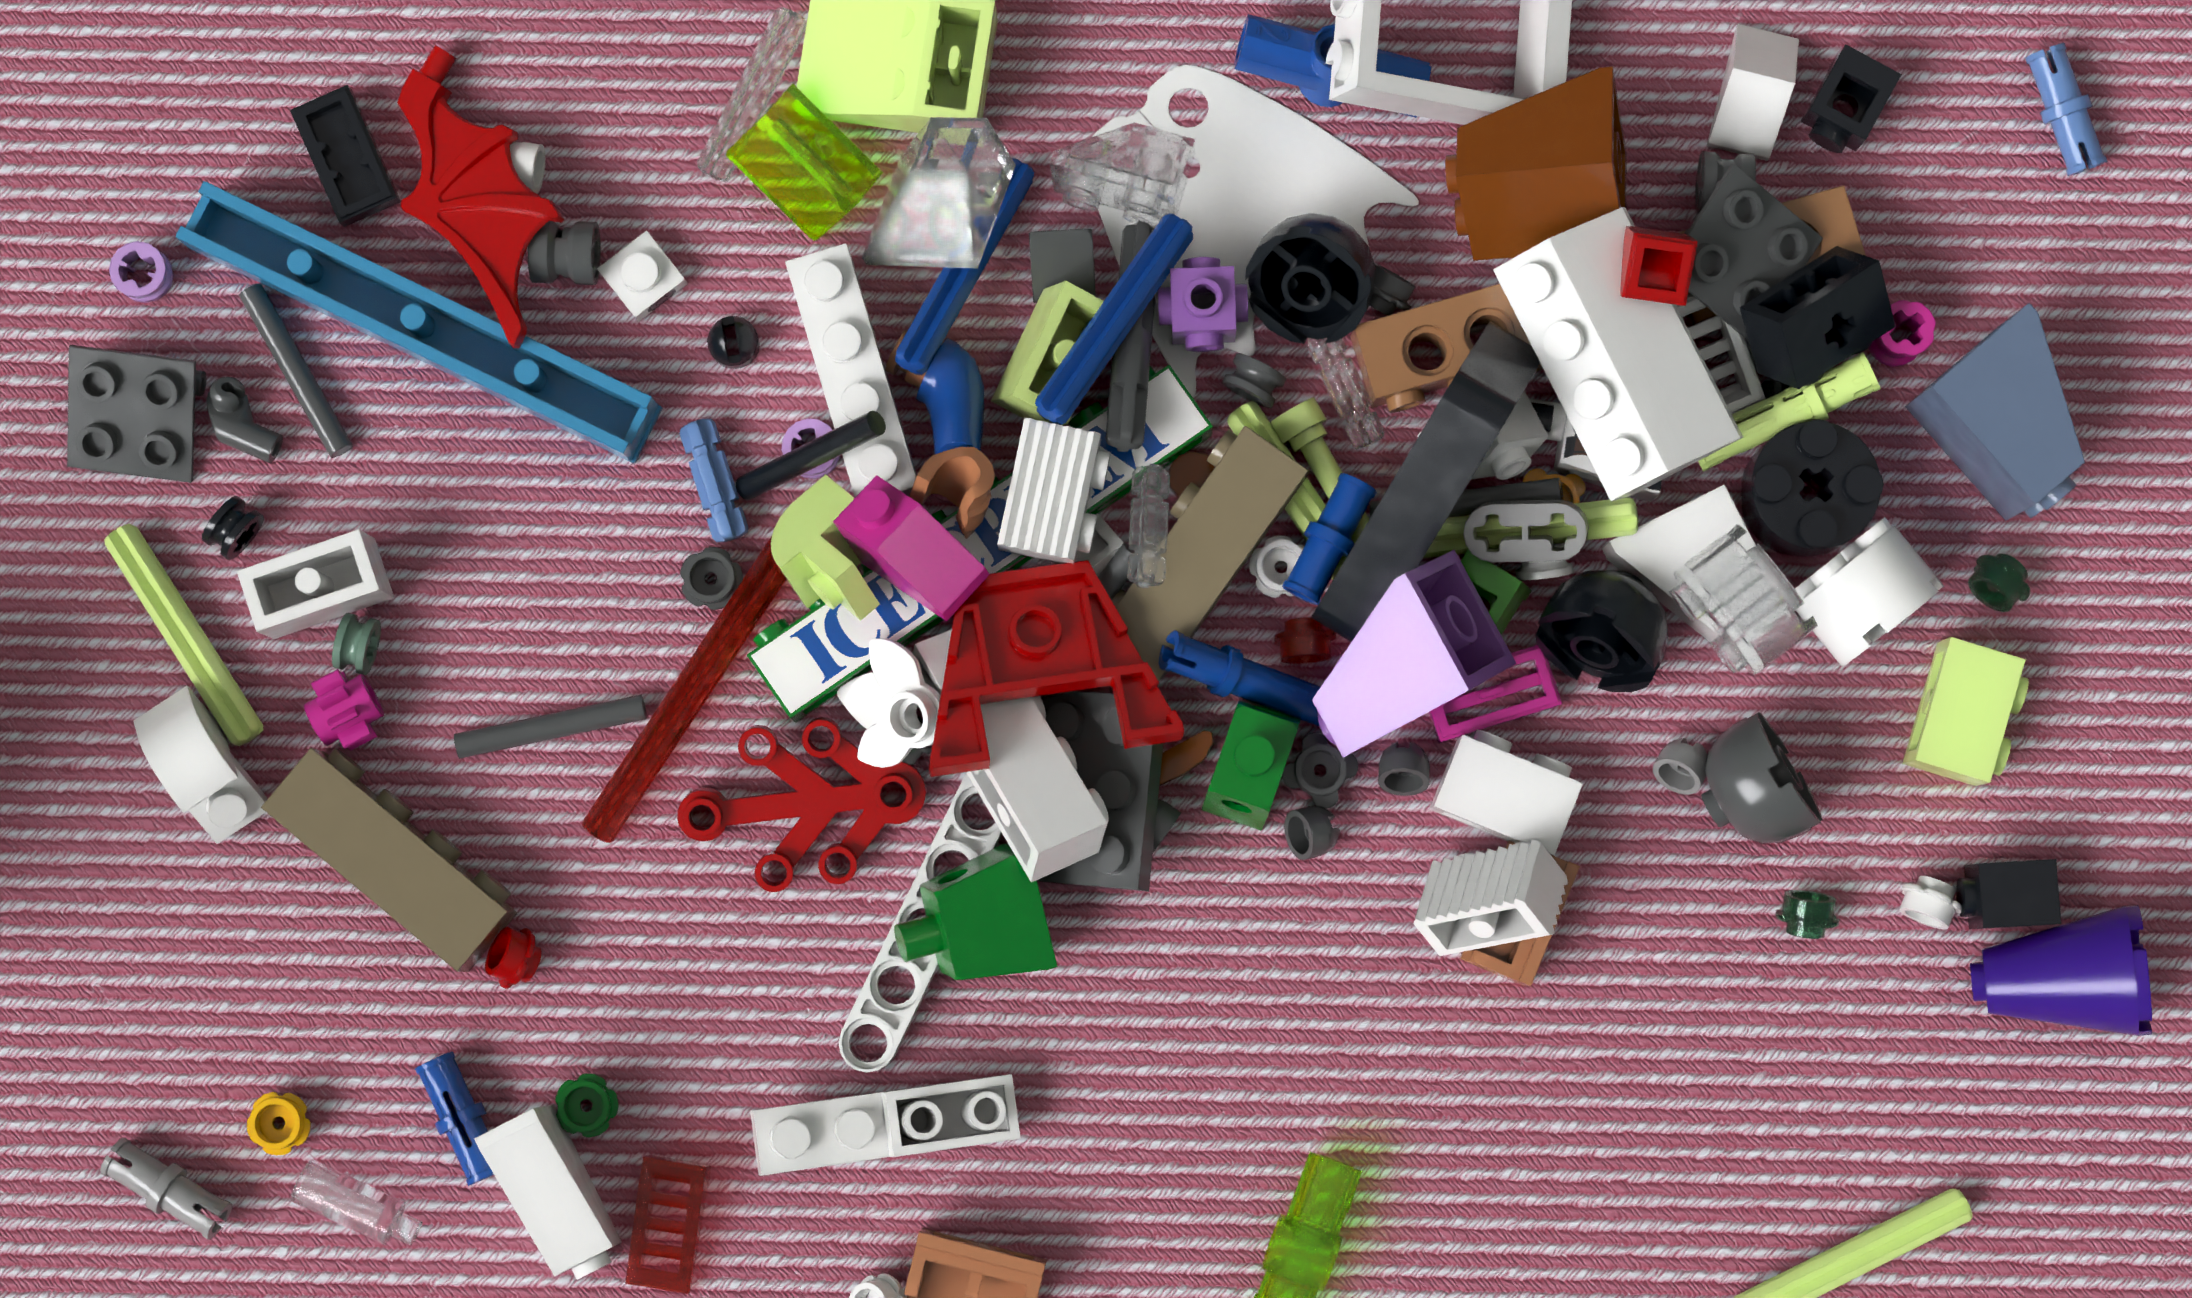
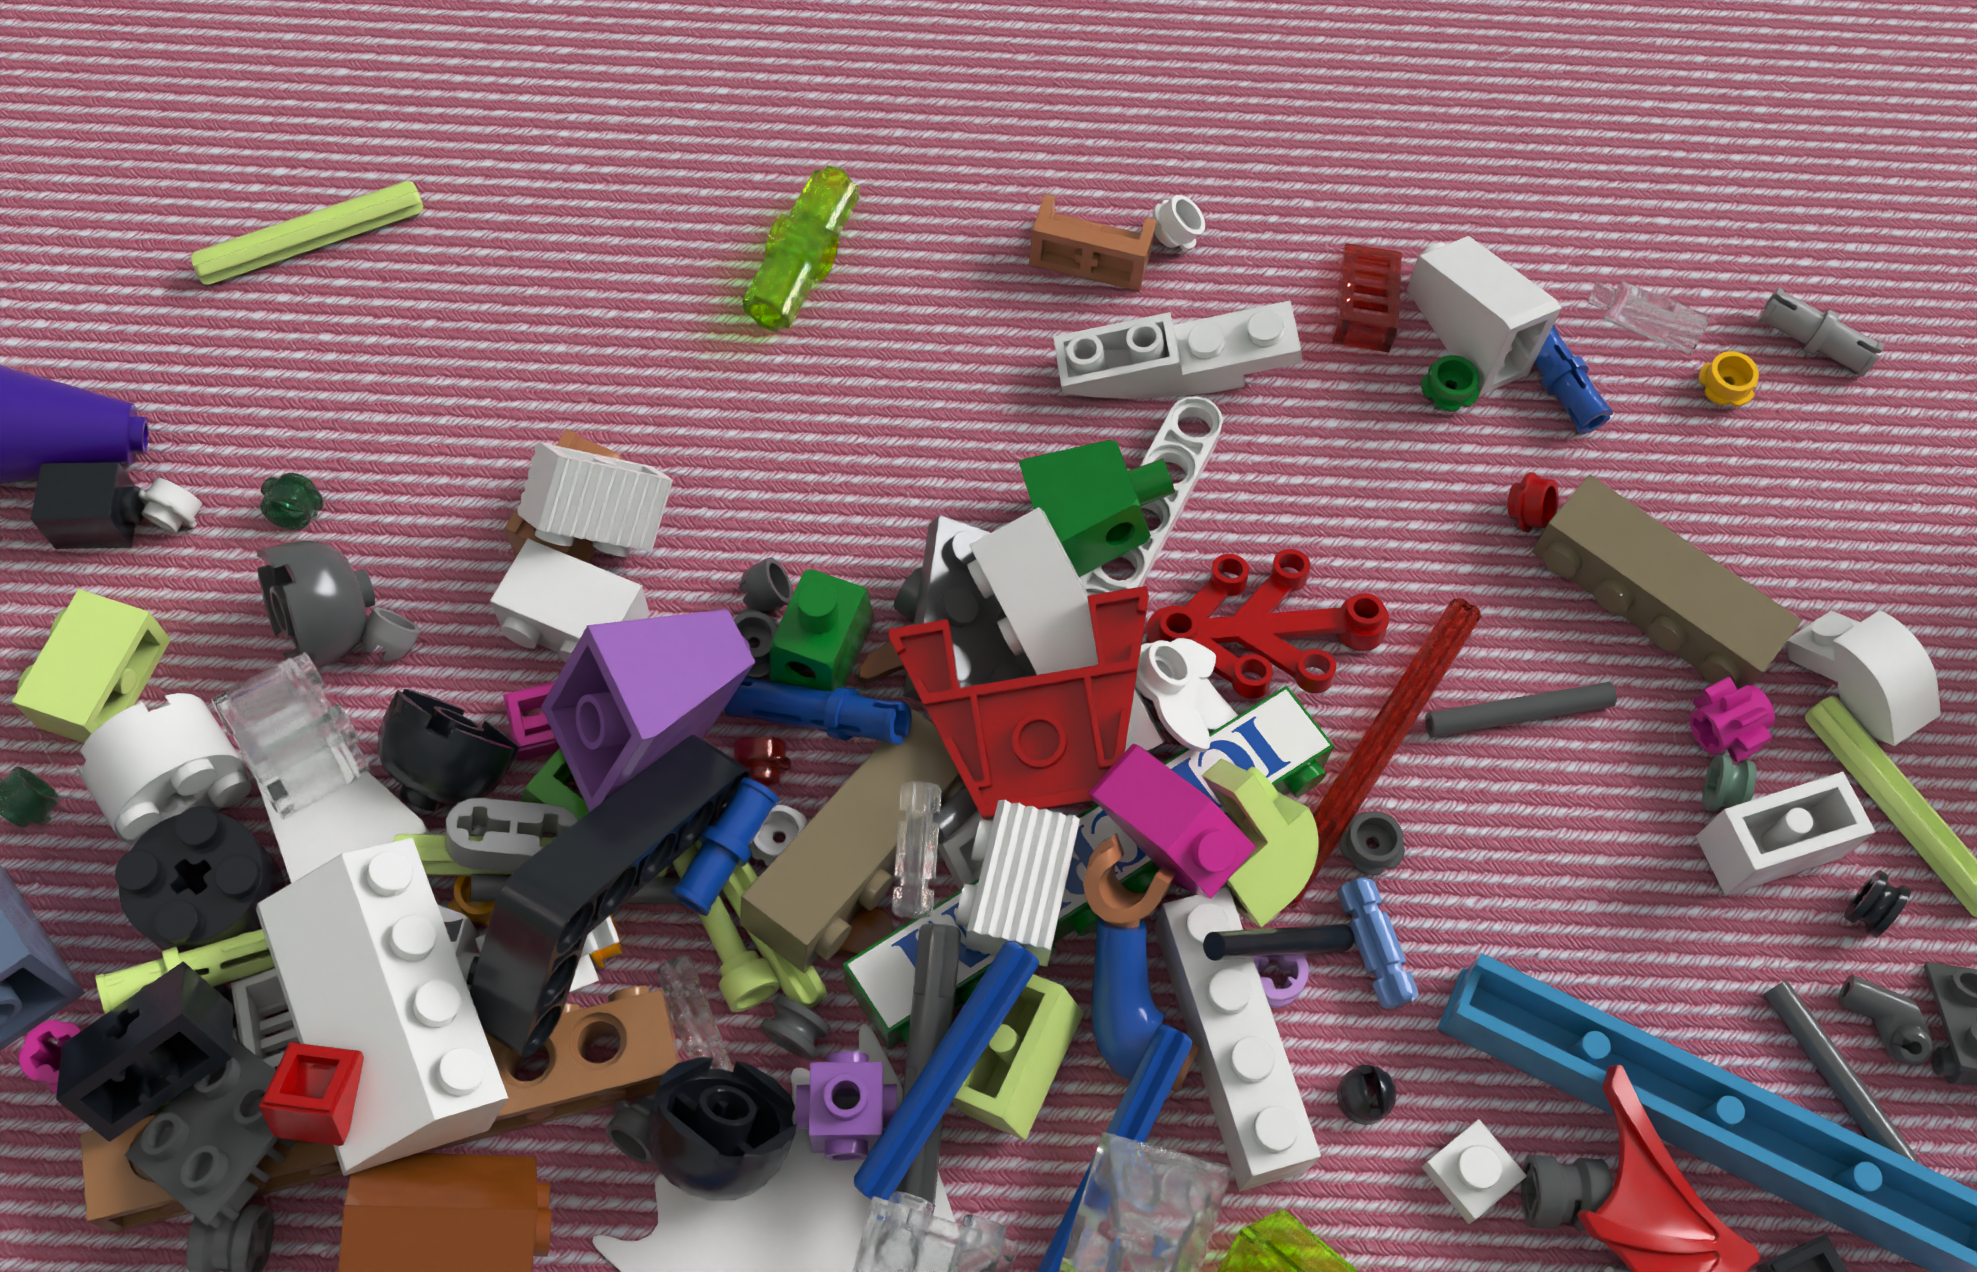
camera: 170 degrees right, 20 degrees down
dark grey slope [1029,229,1096,303] -> none

